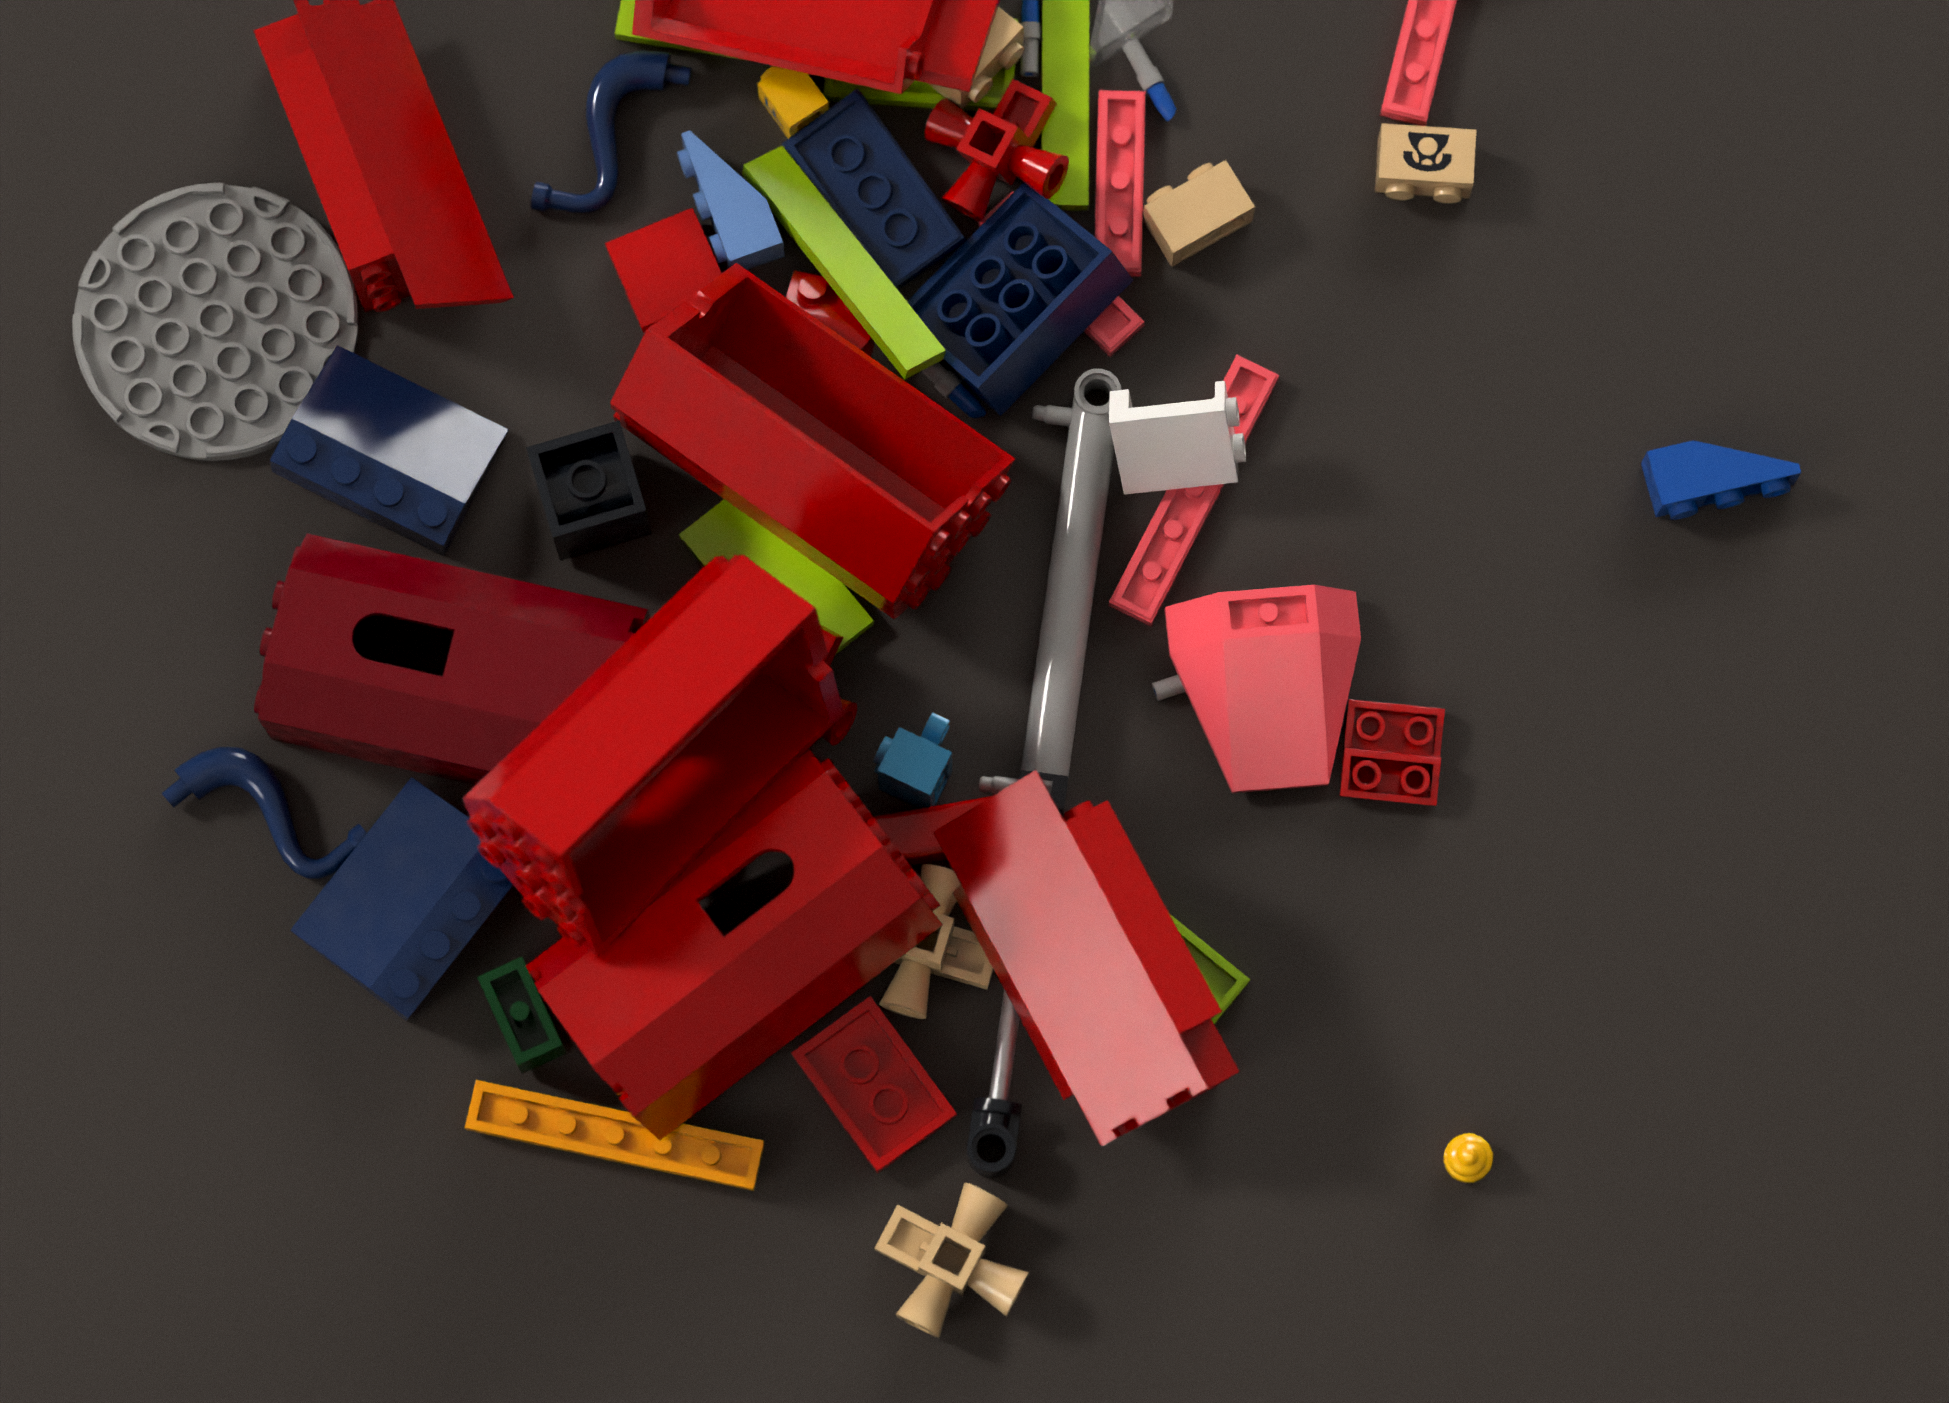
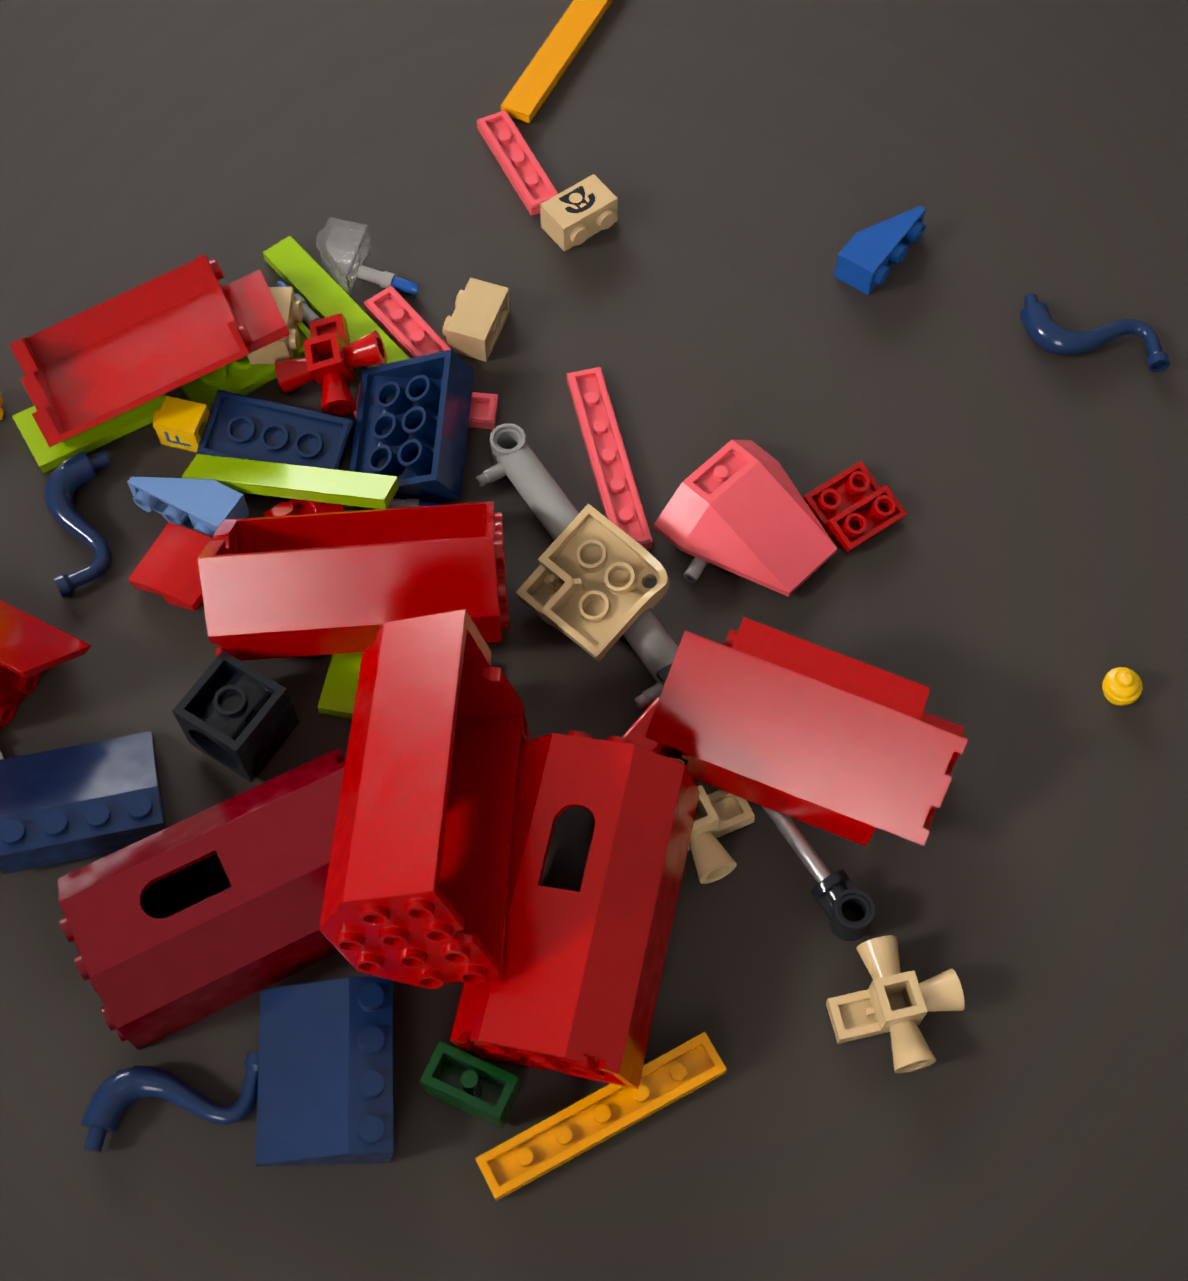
camera: 40 degrees left, 15 degrees down
red plate [791,996,957,1174] -> none
dark azure brick [873,712,952,808] -> none
white panel [1109,381,1246,495] -> none
none -> tan slope [515,504,669,661]
none -> dark blue animal [1020,294,1170,372]

